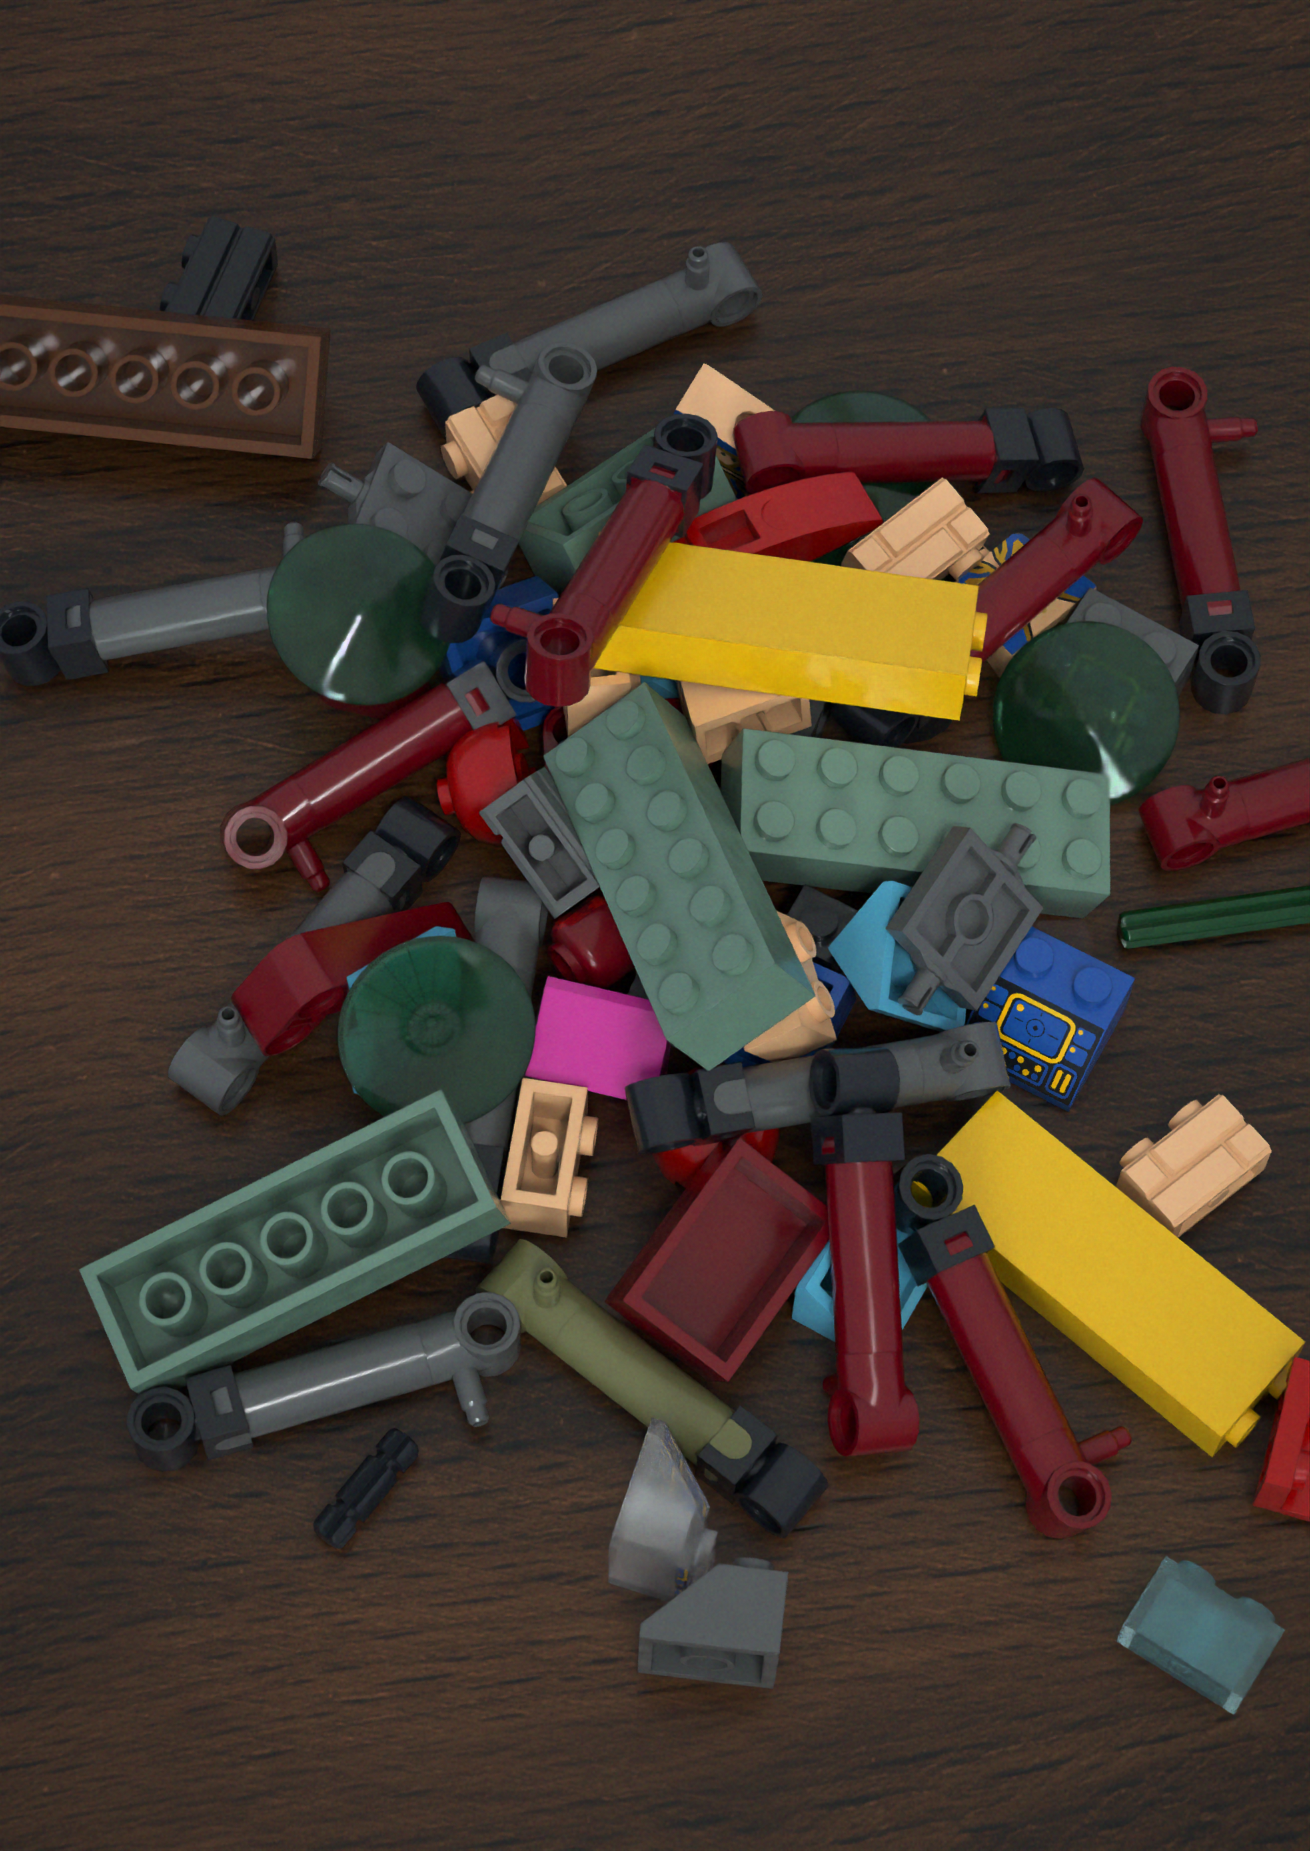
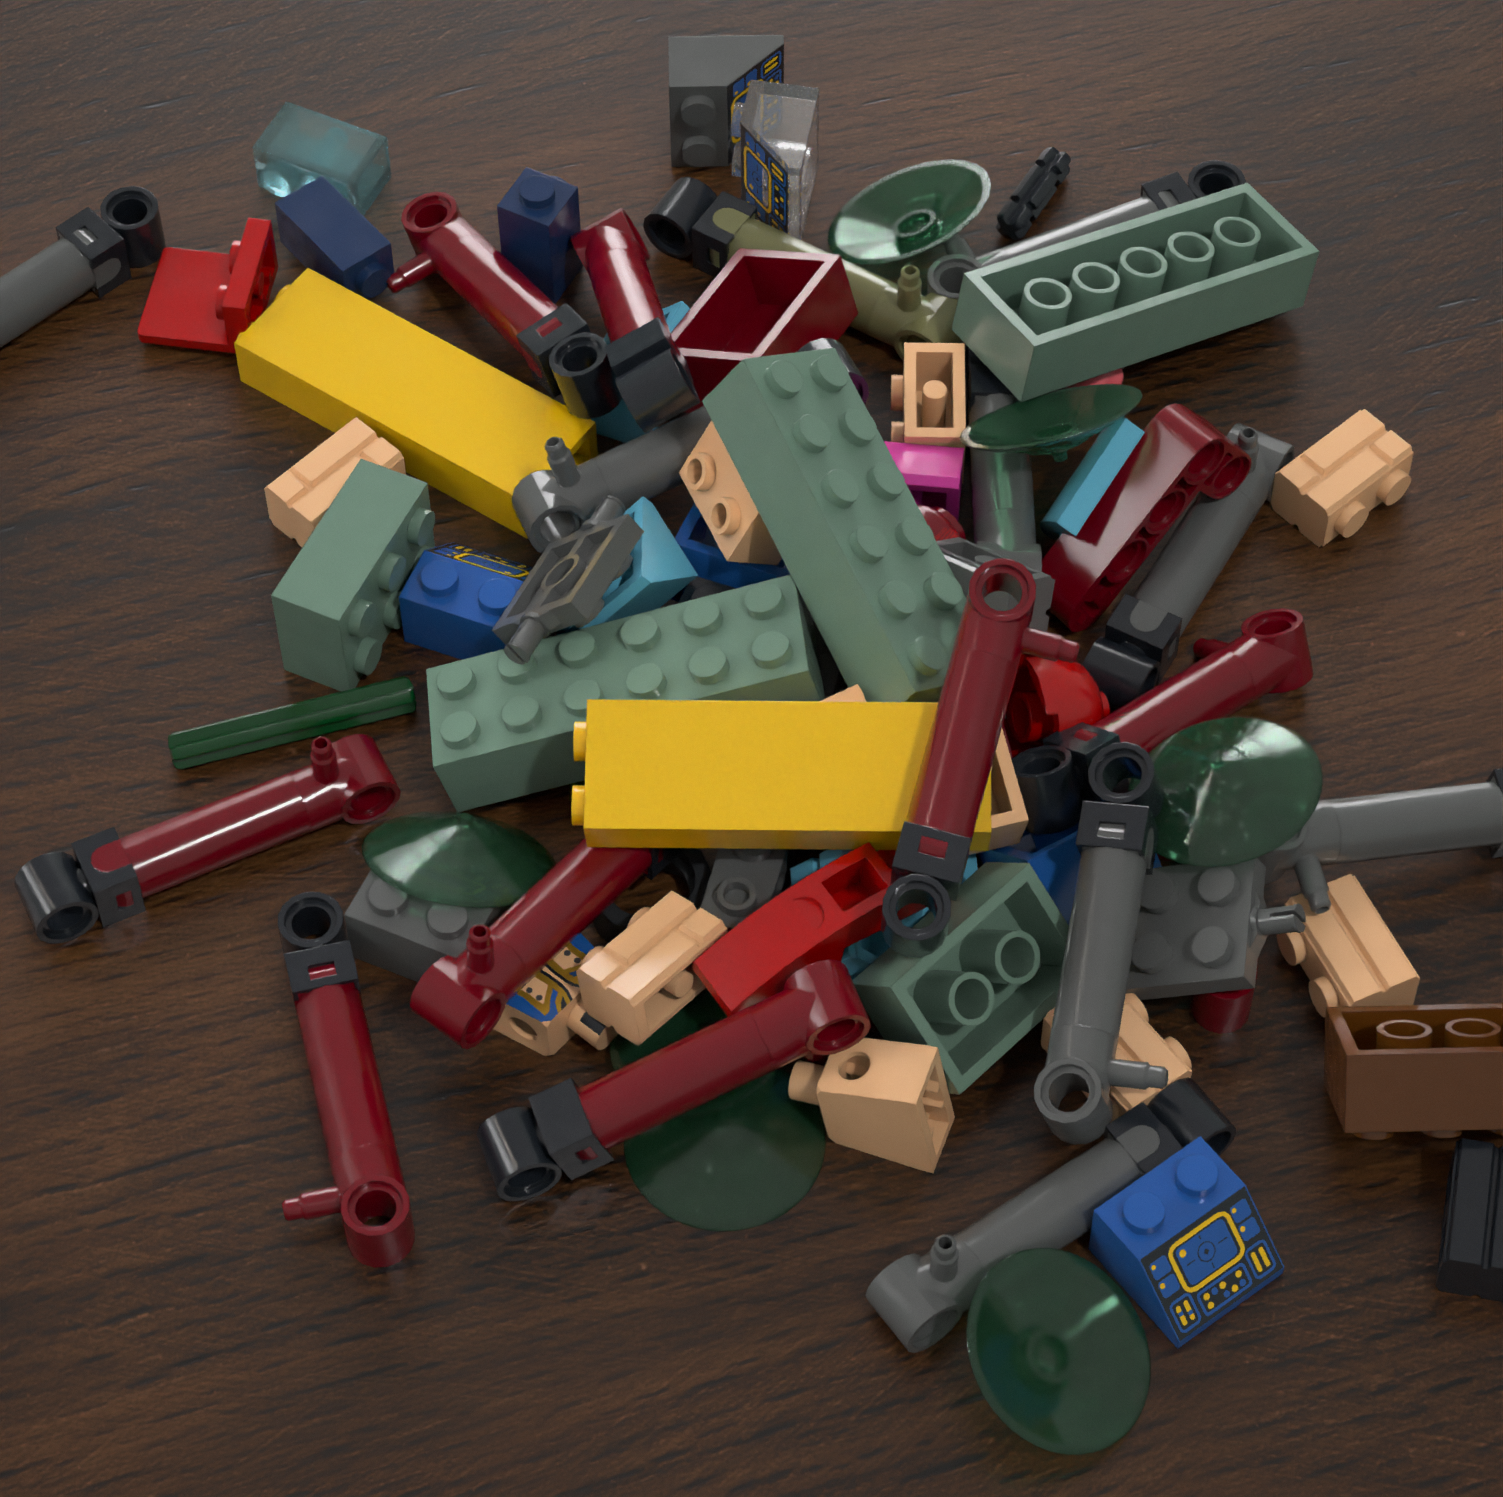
camera: 175 degrees right, 10 degrees down
none -> sand green brick [271,459,435,691]
none -> dark blue brick [275,175,394,299]
none -> dark blue brick [497,167,583,304]
none -> clear green hat [828,159,991,264]
none -> clear green hat [966,1248,1151,1455]
none -> slope [1088,1136,1284,1349]
none -> light nougat brick [1270,409,1414,547]
none -> light nougat brick [1277,874,1420,1018]

